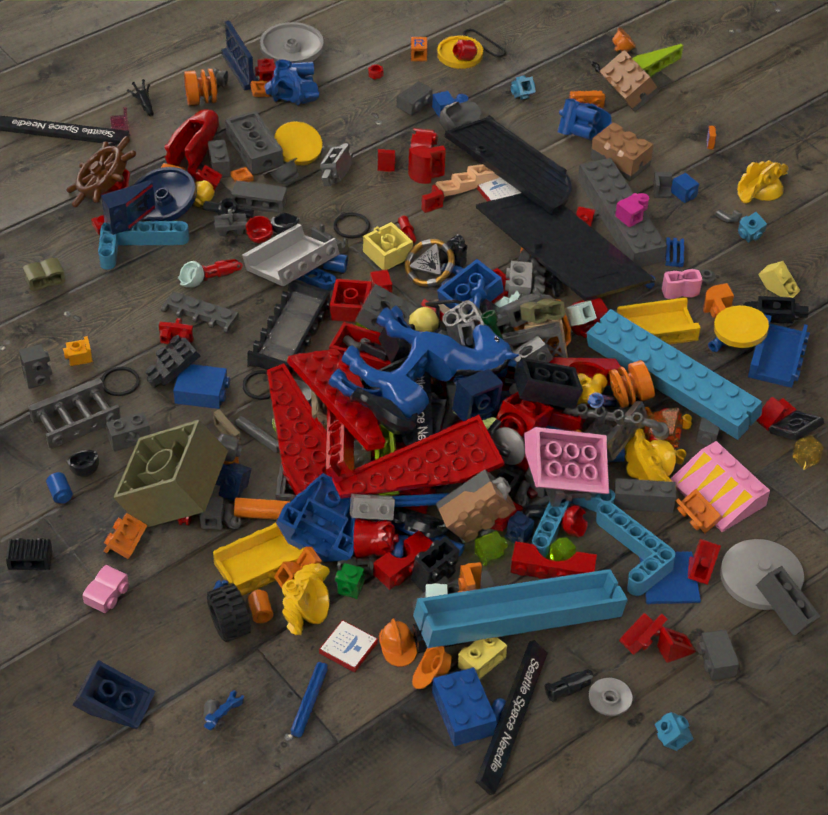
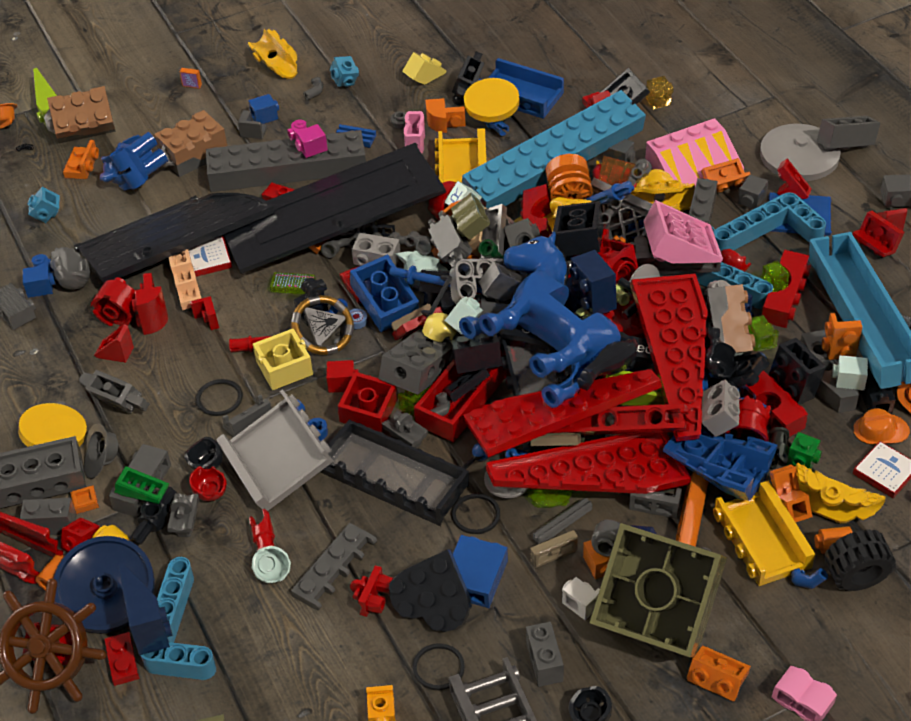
camera: 75 degrees left, 0 degrees up
none -> green slope [114,466,169,504]
none -> clear neon green tile [270,272,316,294]
none -> dark grey hips [382,410,428,448]
none -> light aqua brick [444,296,483,334]
none -> black hair [704,327,738,380]
none -> dark grey brick [738,175,768,209]

